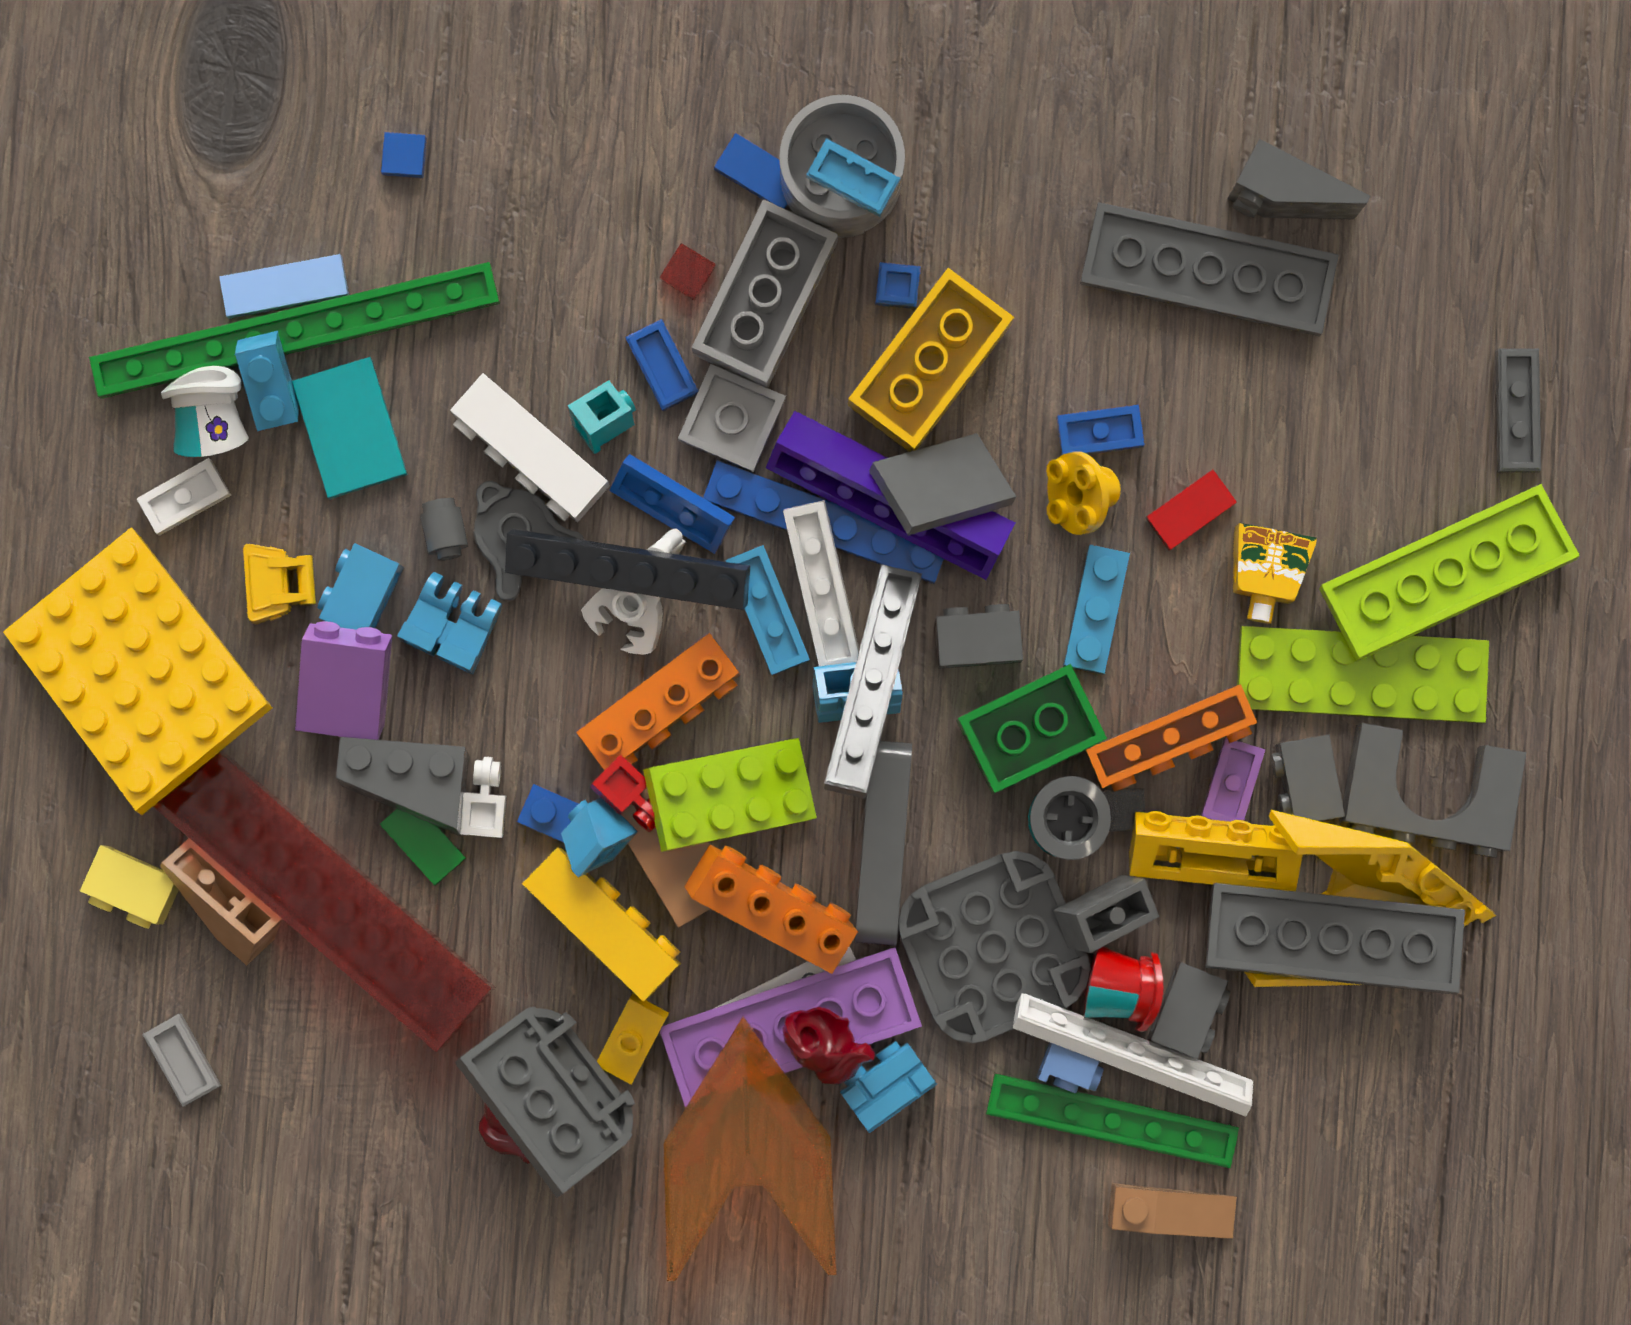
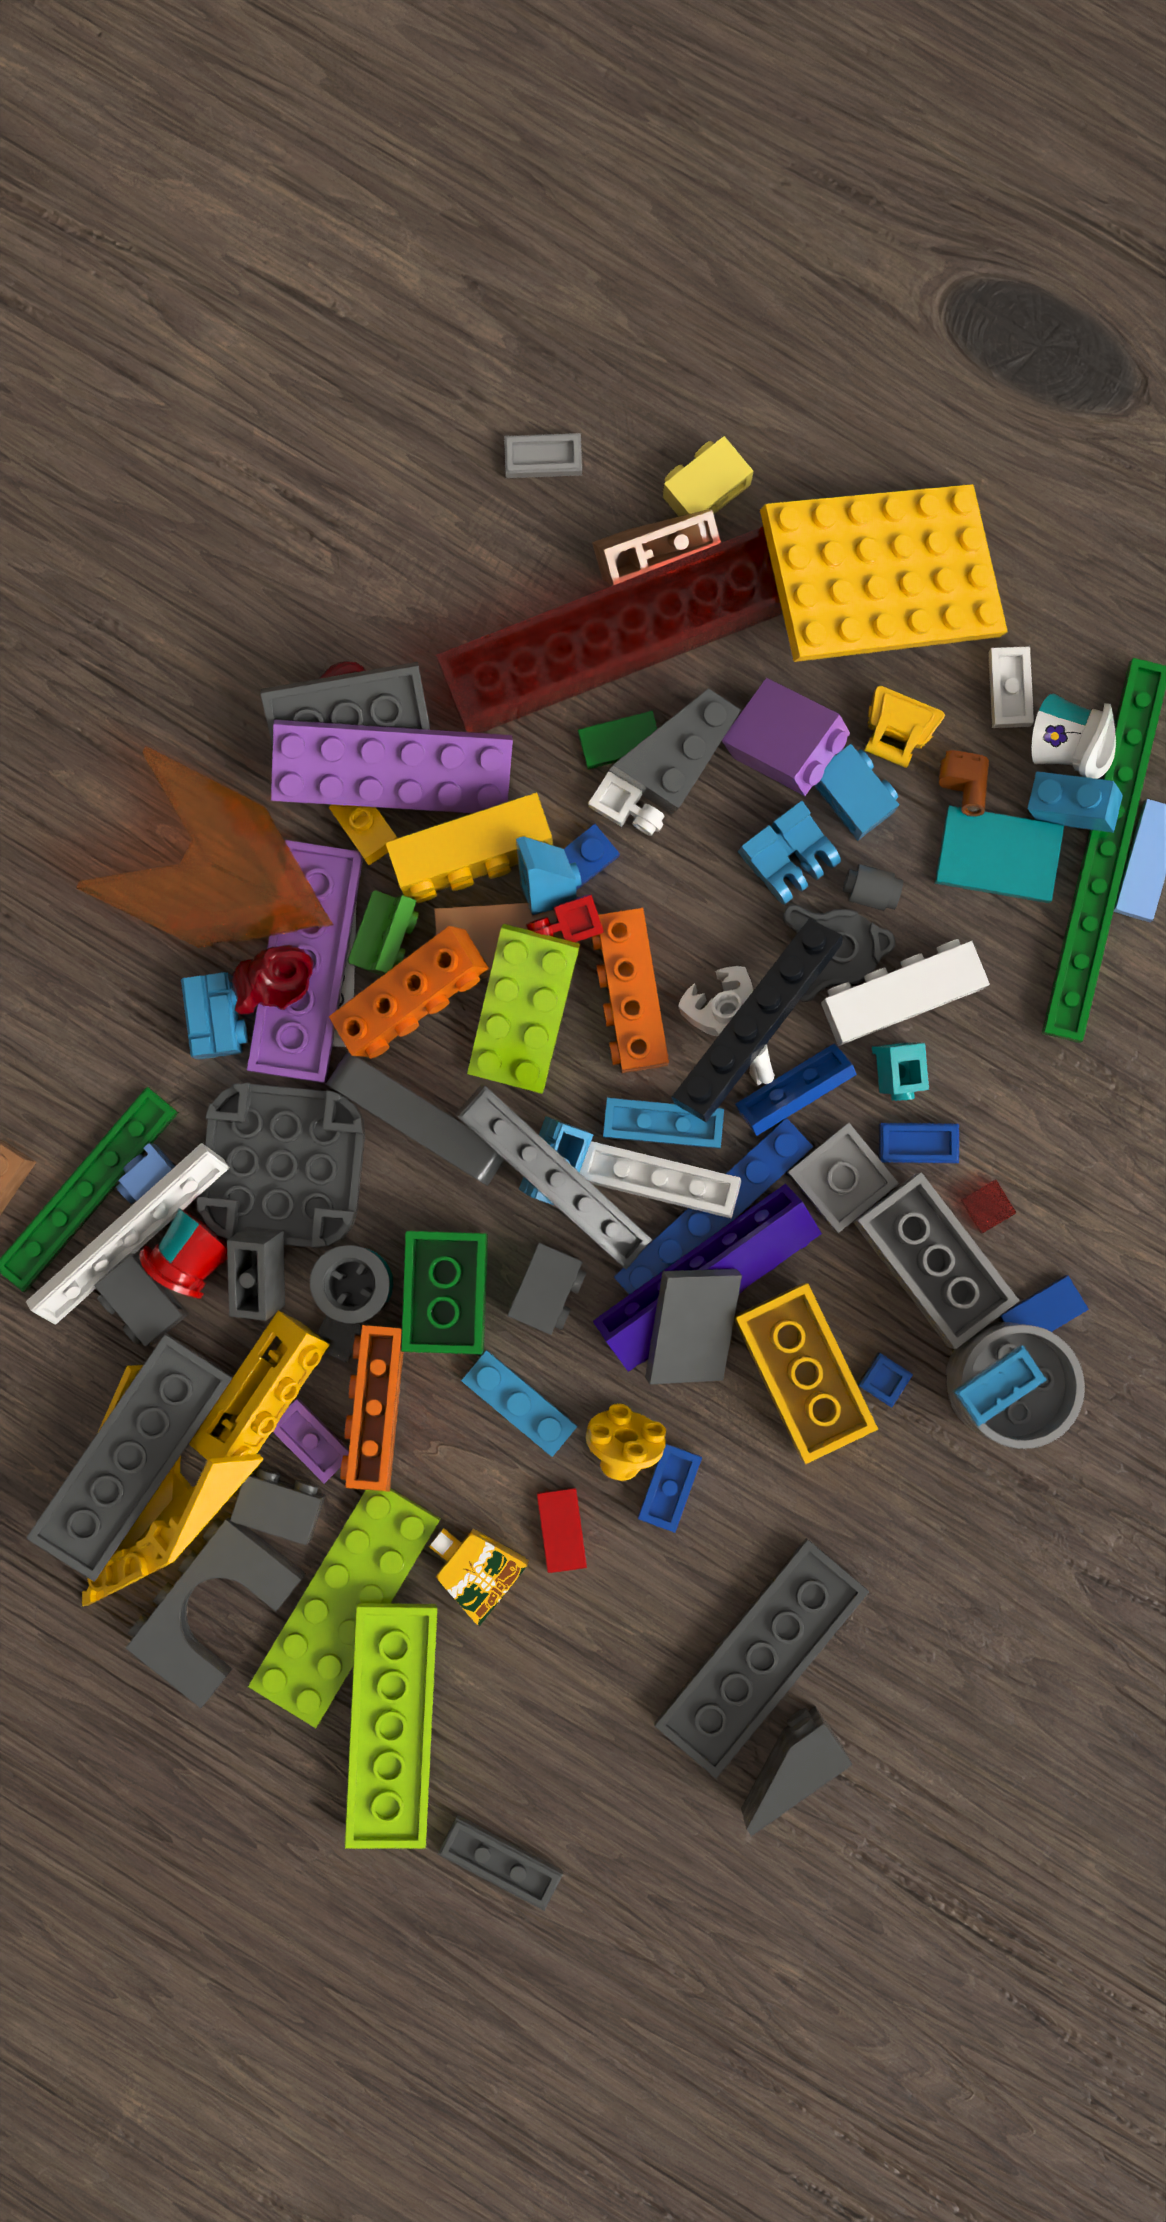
camera: 120 degrees right, 0 degrees up
none -> medium lavender plate [271,720,513,813]
none -> bright green bracket [347,891,418,976]
none -> dark orange piece [939,750,989,817]

